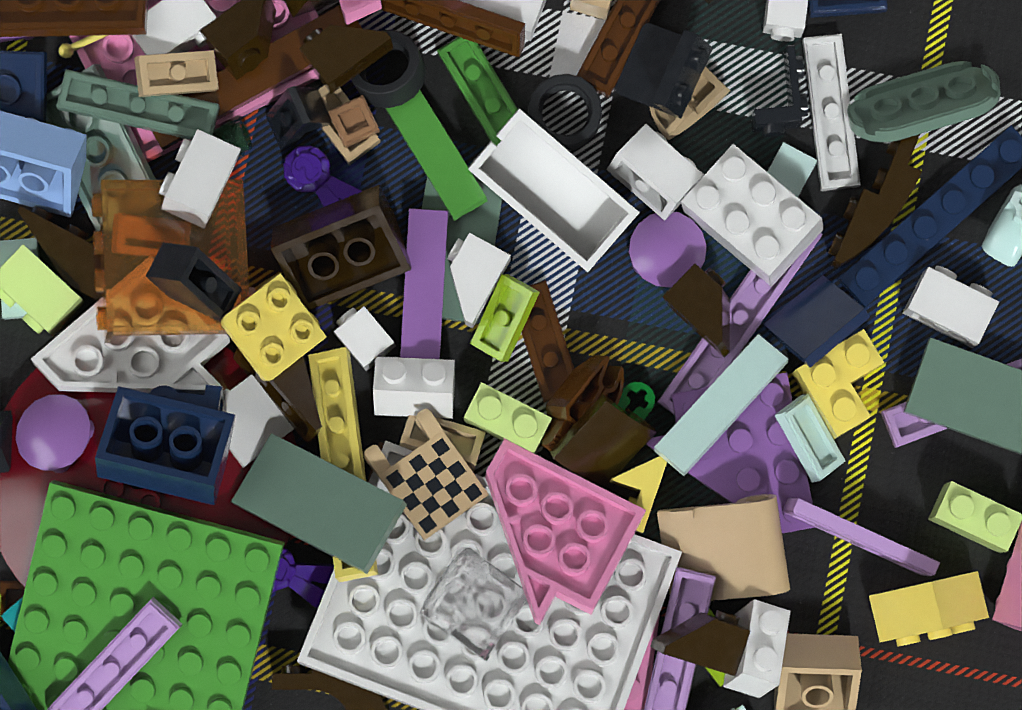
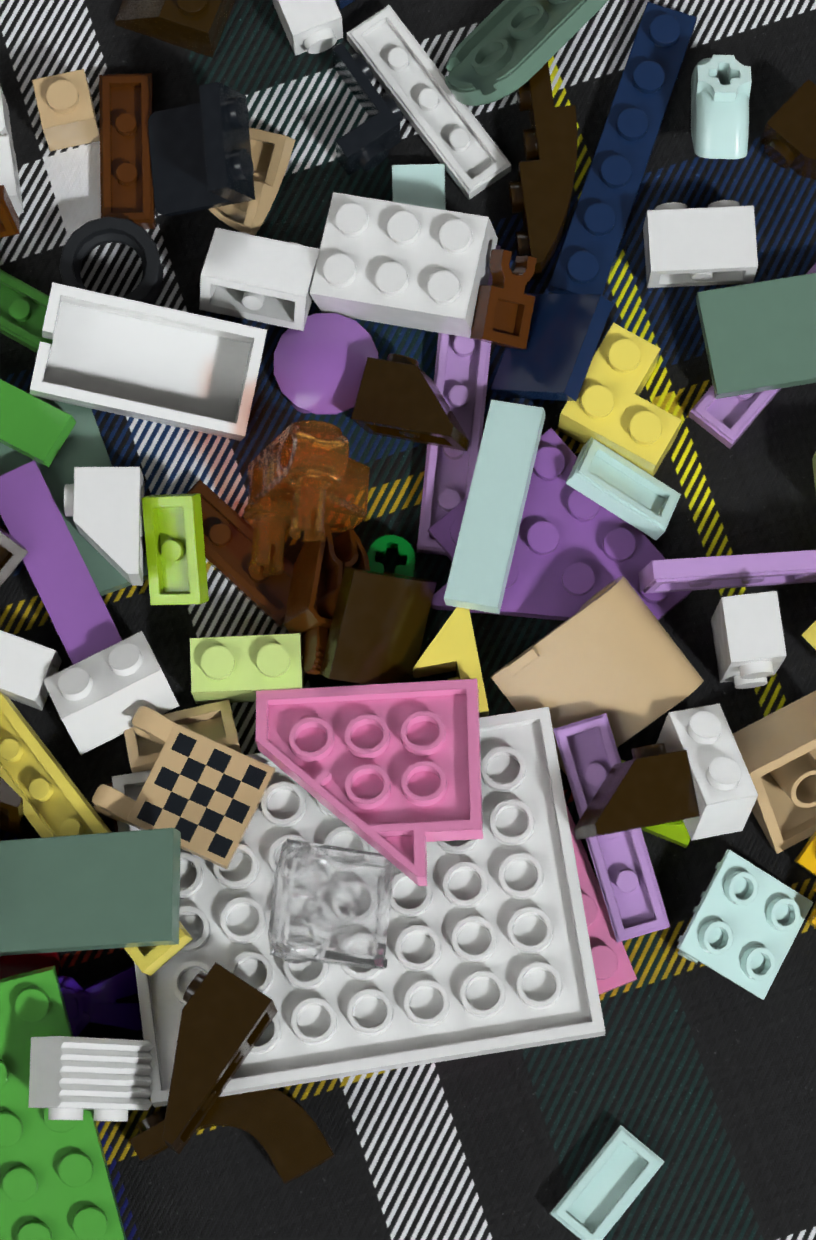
camera: 30 degrees left, 5 degrees down
none -> white brick [28,1036,153,1122]
none -> dark brown slope [162,962,278,1154]
none -> clear orange piece [243,420,370,576]
none -> reddish brown plate [470,249,537,349]
none -> white brick [711,591,787,689]

